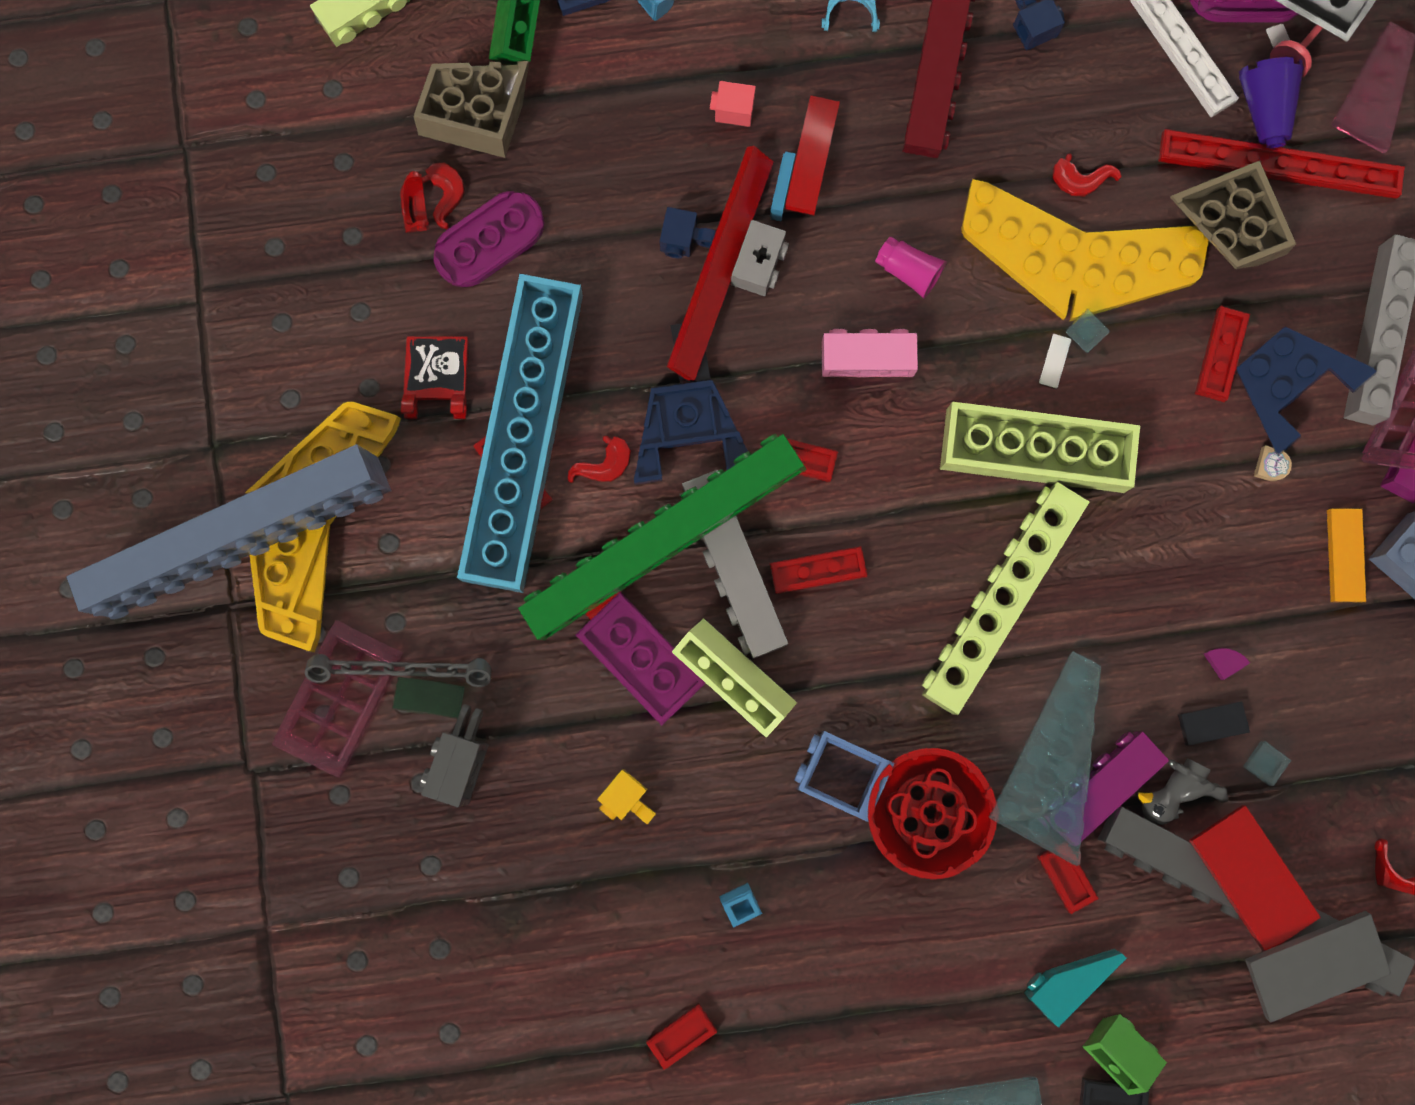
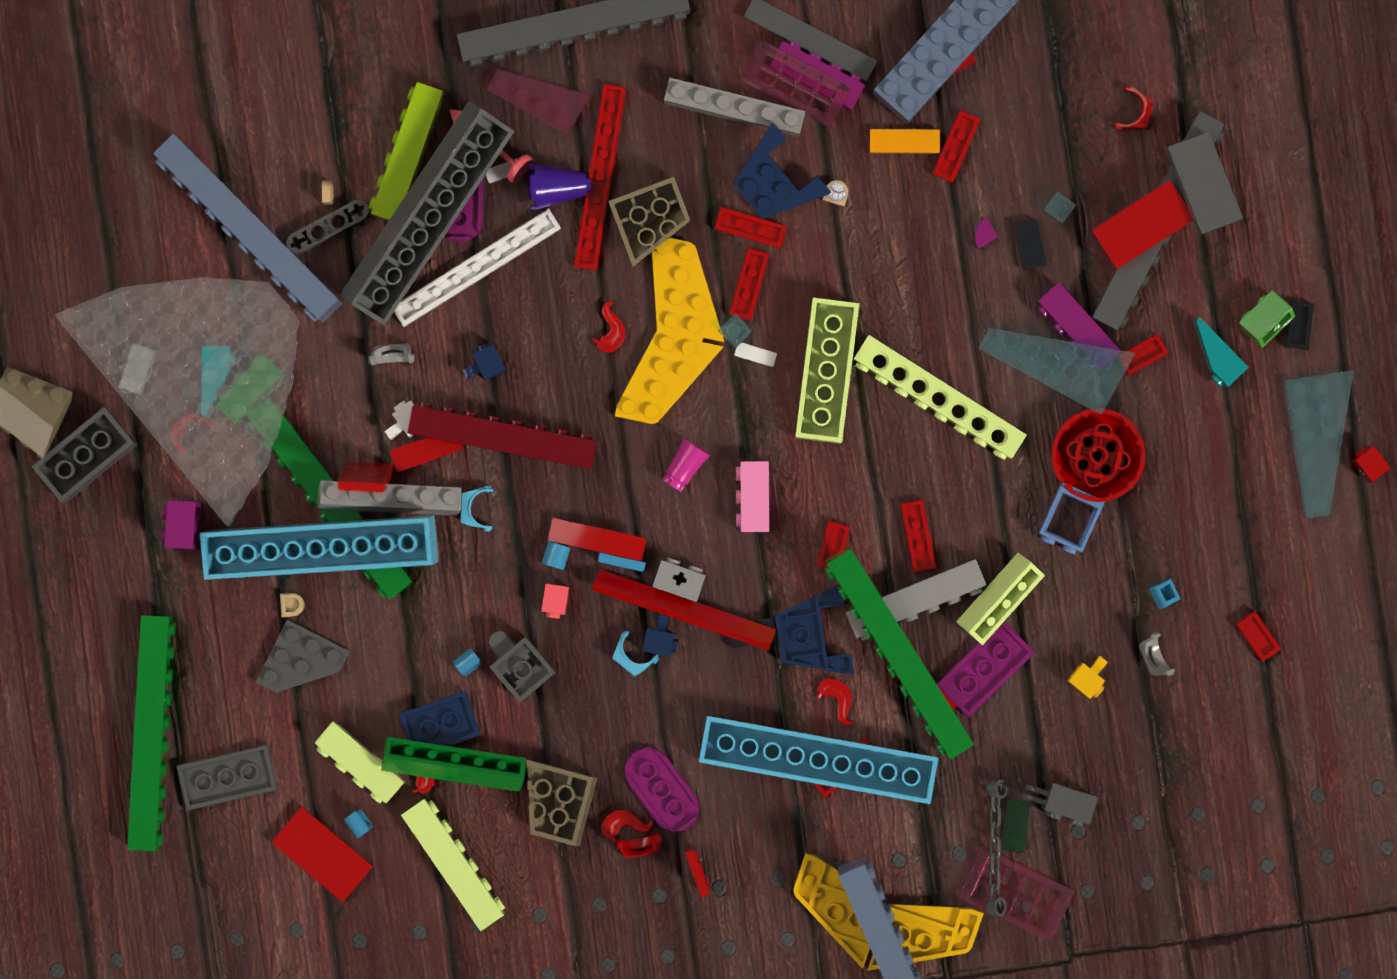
camera: 90 degrees left, 5 degrees up
flag [401,336,468,419] -> none
dark grey animal [1138,758,1228,825] -> none
none -> dark grey brick [489,631,556,703]
none -> dark azure brick [542,541,571,570]
none -> medium azure helmet [612,630,660,677]
none -> red tile [685,846,710,897]
none -> red tile [729,248,770,321]
none -> red tile [932,110,981,183]
none -> light grey helmet [1139,632,1175,677]

